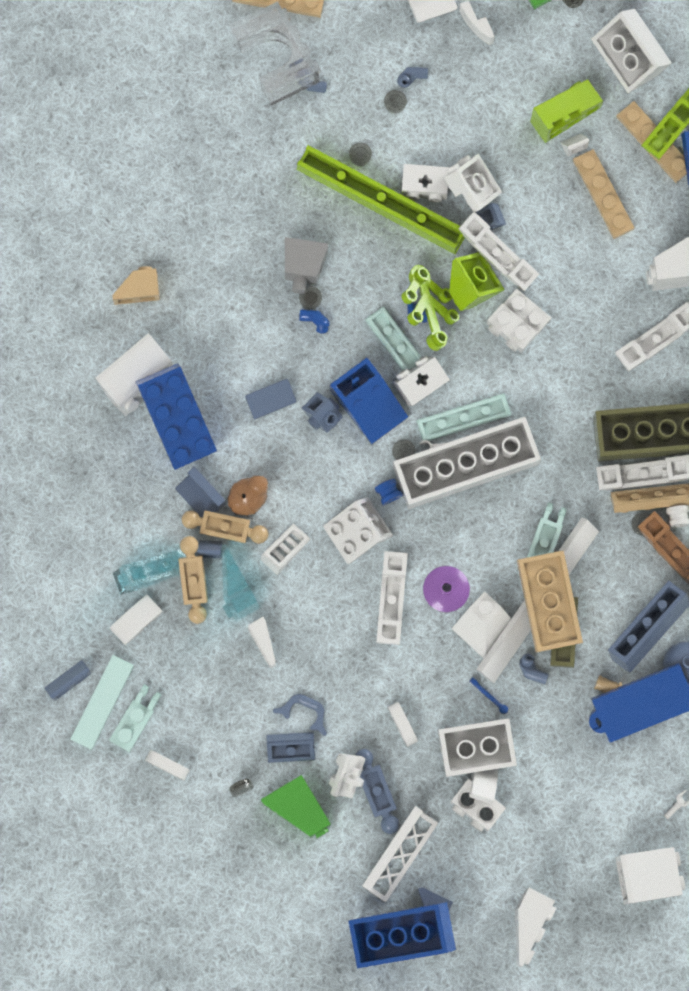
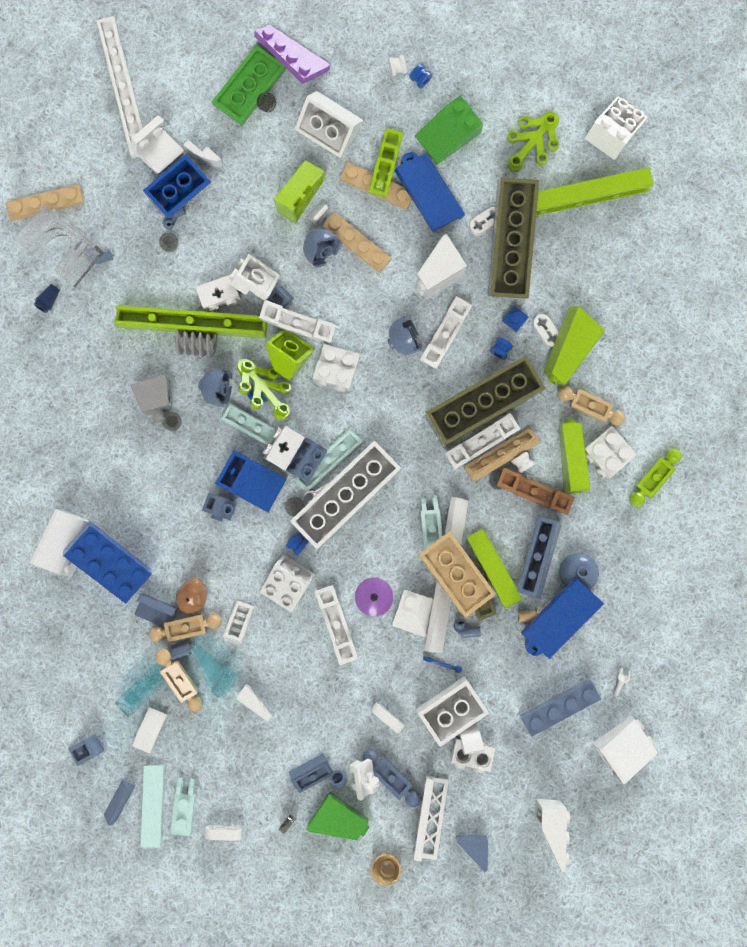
camera: 20 degrees left, 5 degrees up
tan slope [112,266,160,305] -> none
sand blue slope [245,379,297,420] -> none
sand blue helmet [273,694,327,736] -> none
blue arm [299,310,330,334] -> none
blue brick [348,902,456,969] -> none
clear smoke tile [349,143,372,166] -> none
none -> dark blue cone [34,284,60,313]
none -> sand blue slope [69,734,104,766]
none -> blue slope [143,154,211,219]
none -> light grey piece [175,330,217,357]
none -> sand blue cylinder [198,368,233,407]
none -> sand blue bracket [286,438,327,483]
none -> sand blue cylinder [303,228,341,267]
none -> sand blue hinge [329,771,346,789]
none -> tan hair [370,854,401,886]
none -> sand blue cylinder [387,316,422,355]
none -> lime slope [466,529,522,609]
none -> sand blue brick [519,679,601,737]

